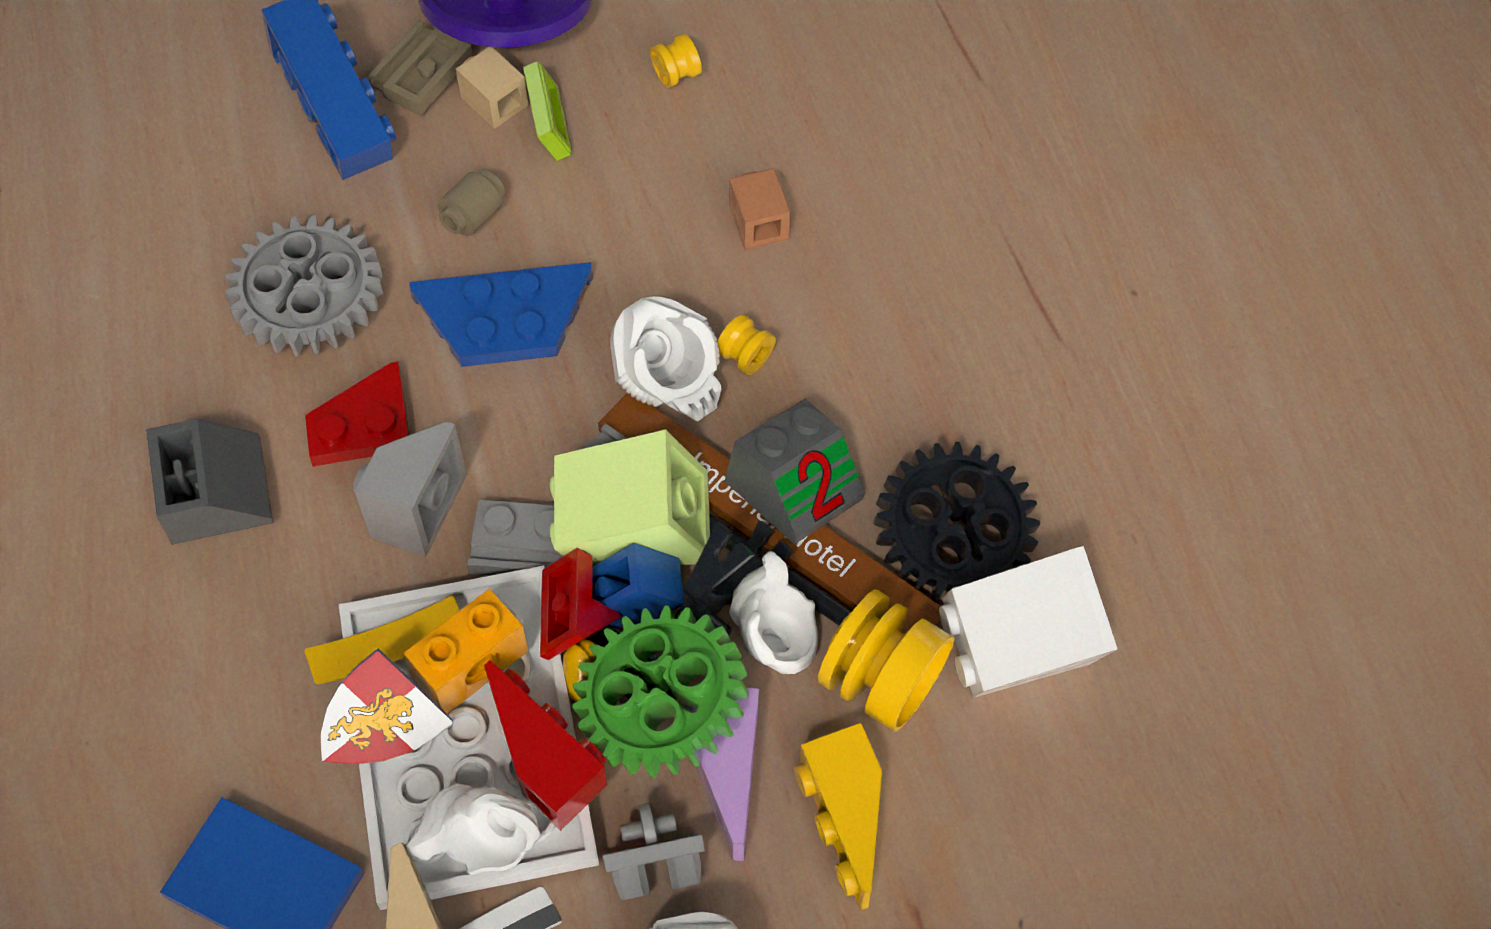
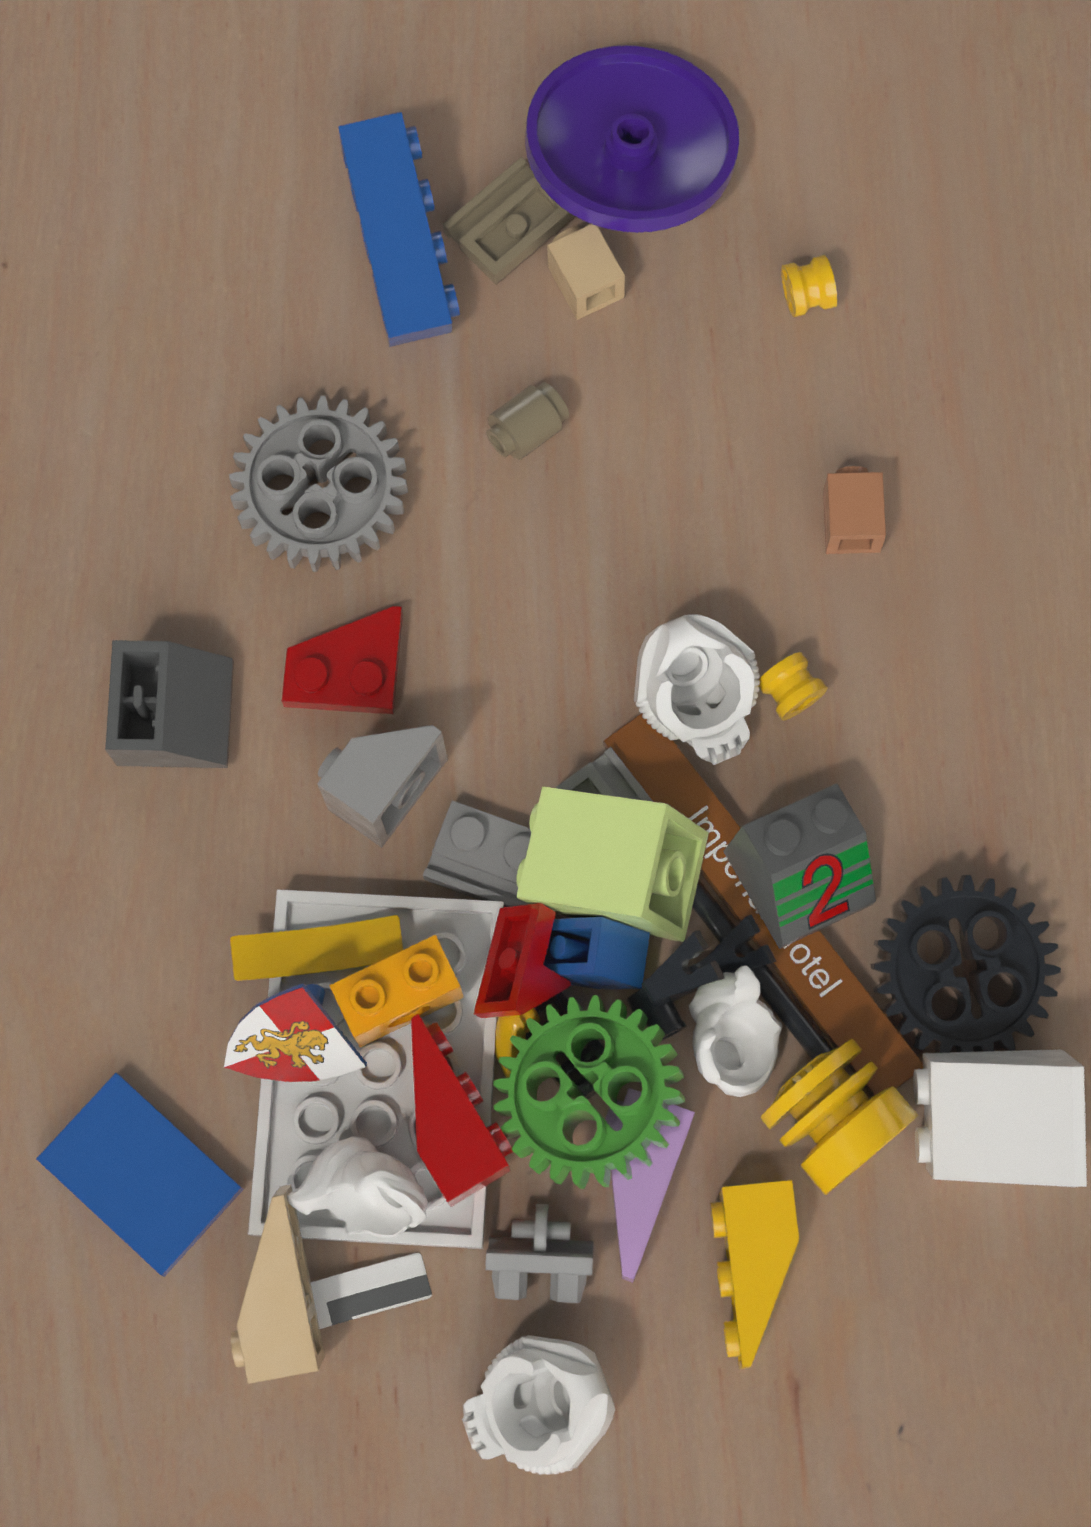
camera: 20 degrees right, 15 degrees up
blue wing [409,262,592,367] -> none
lime tile [523,61,572,161] -> none

